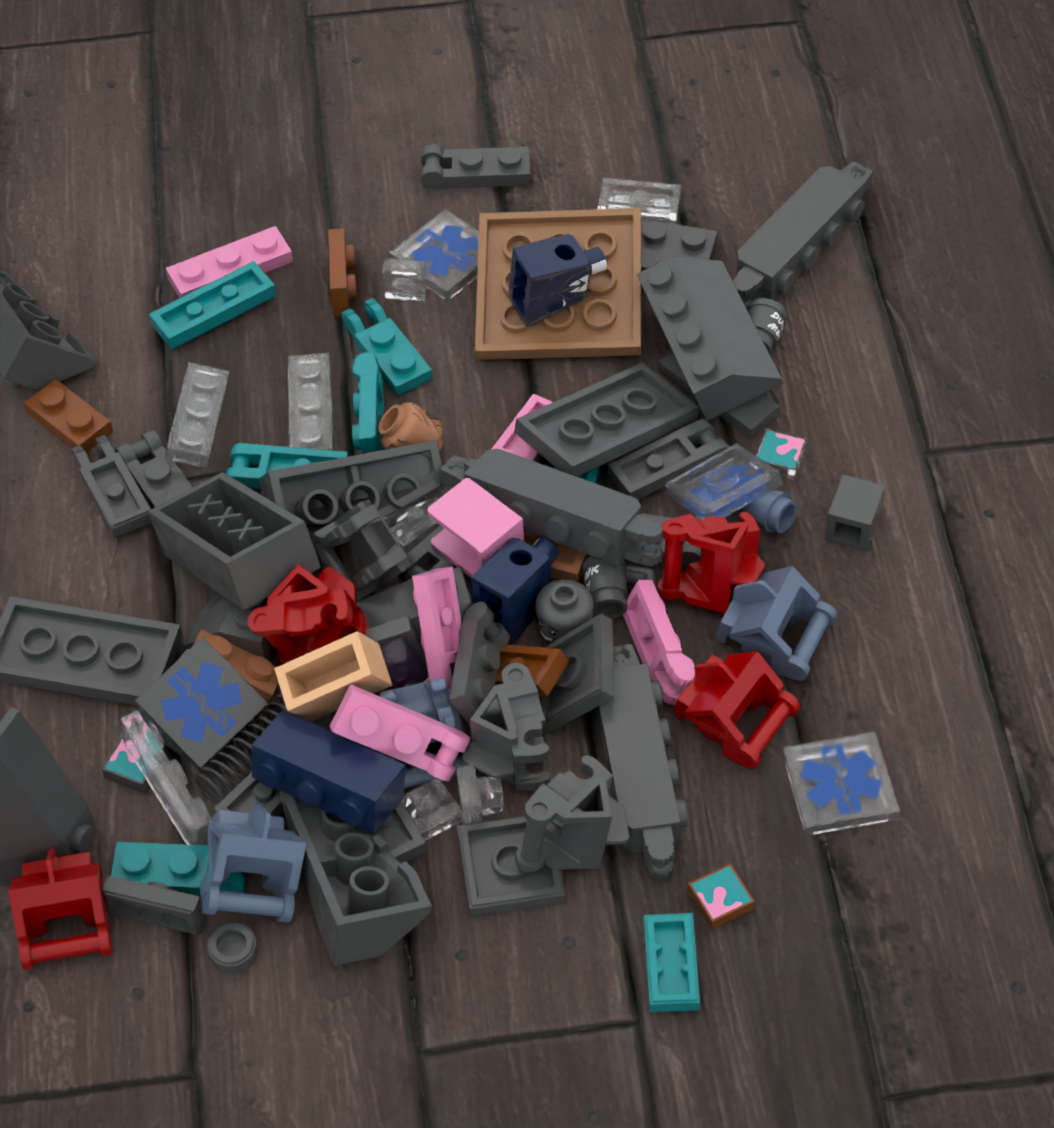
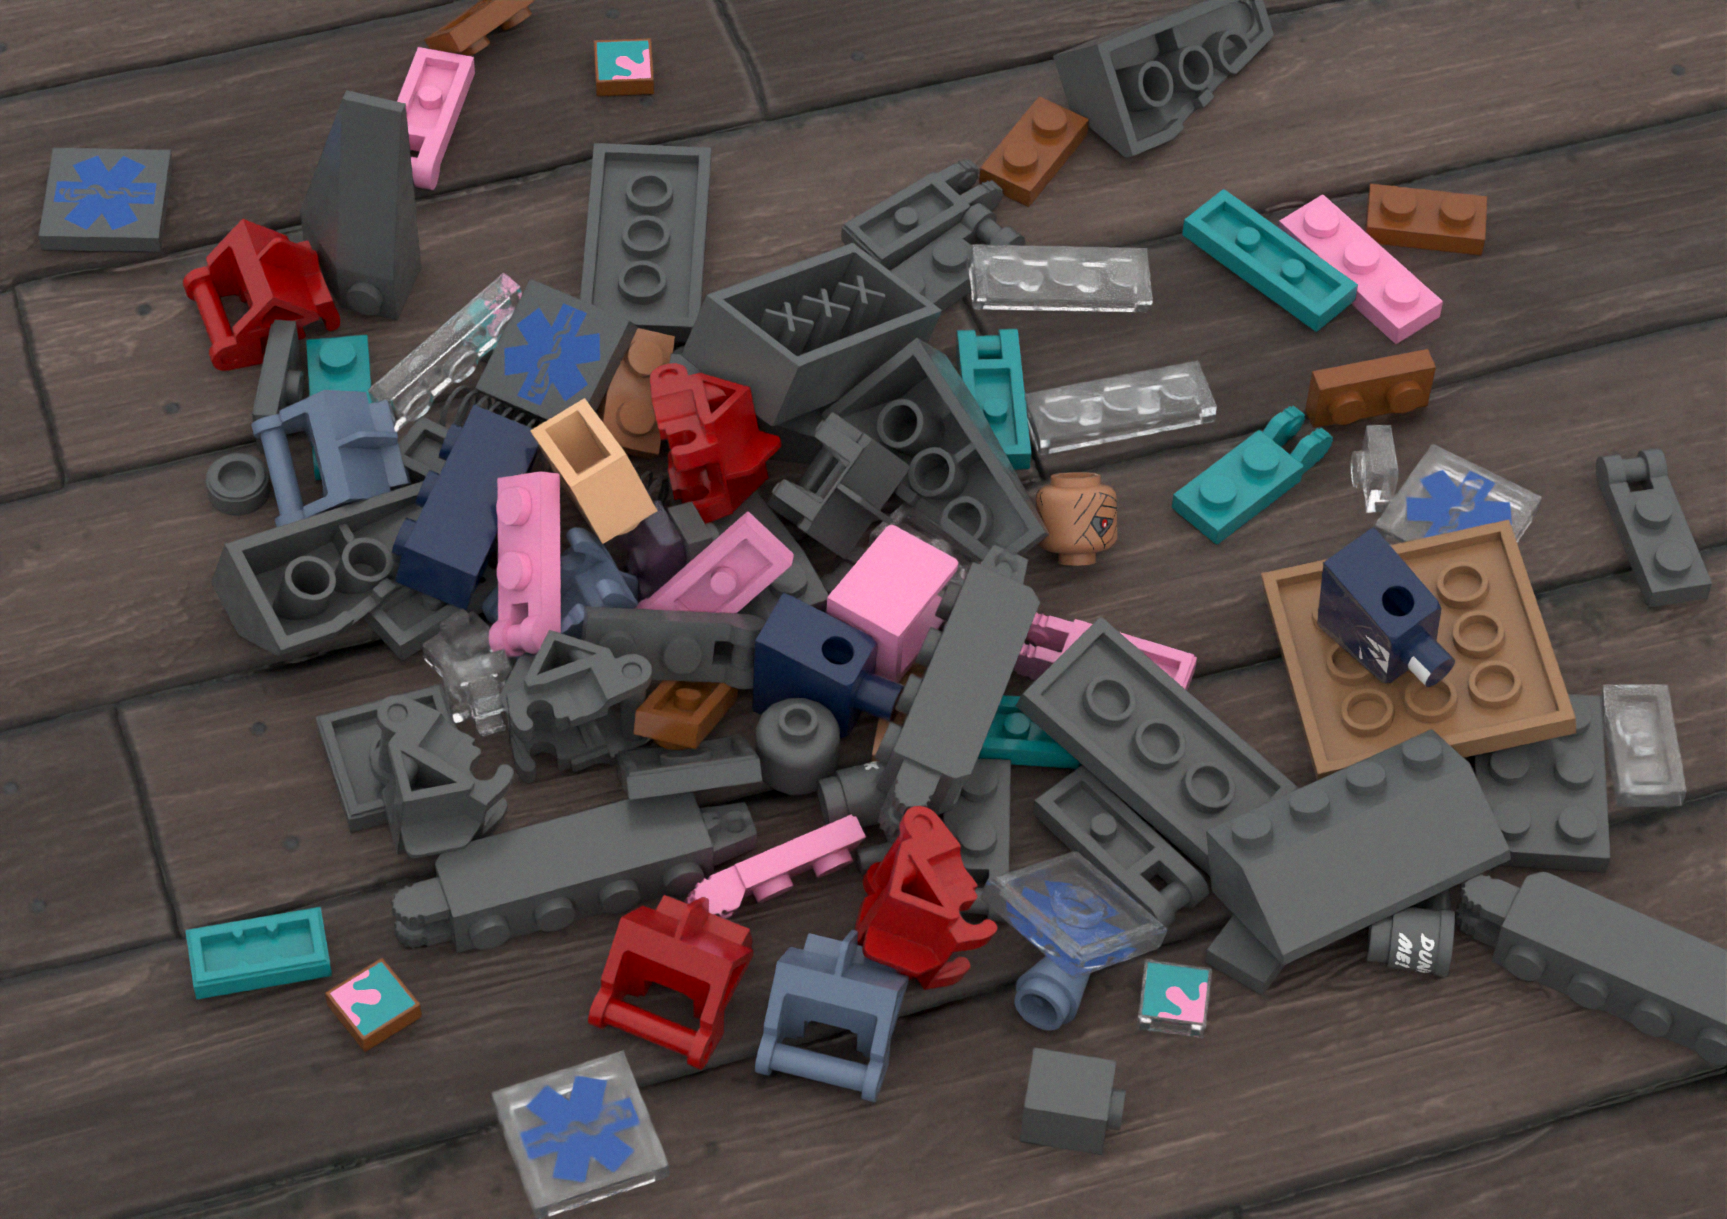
camera: 75 degrees right, 0 degrees up
teal hinge [352,351,384,454] -> none
none -> dark orange plate [1365,183,1487,256]

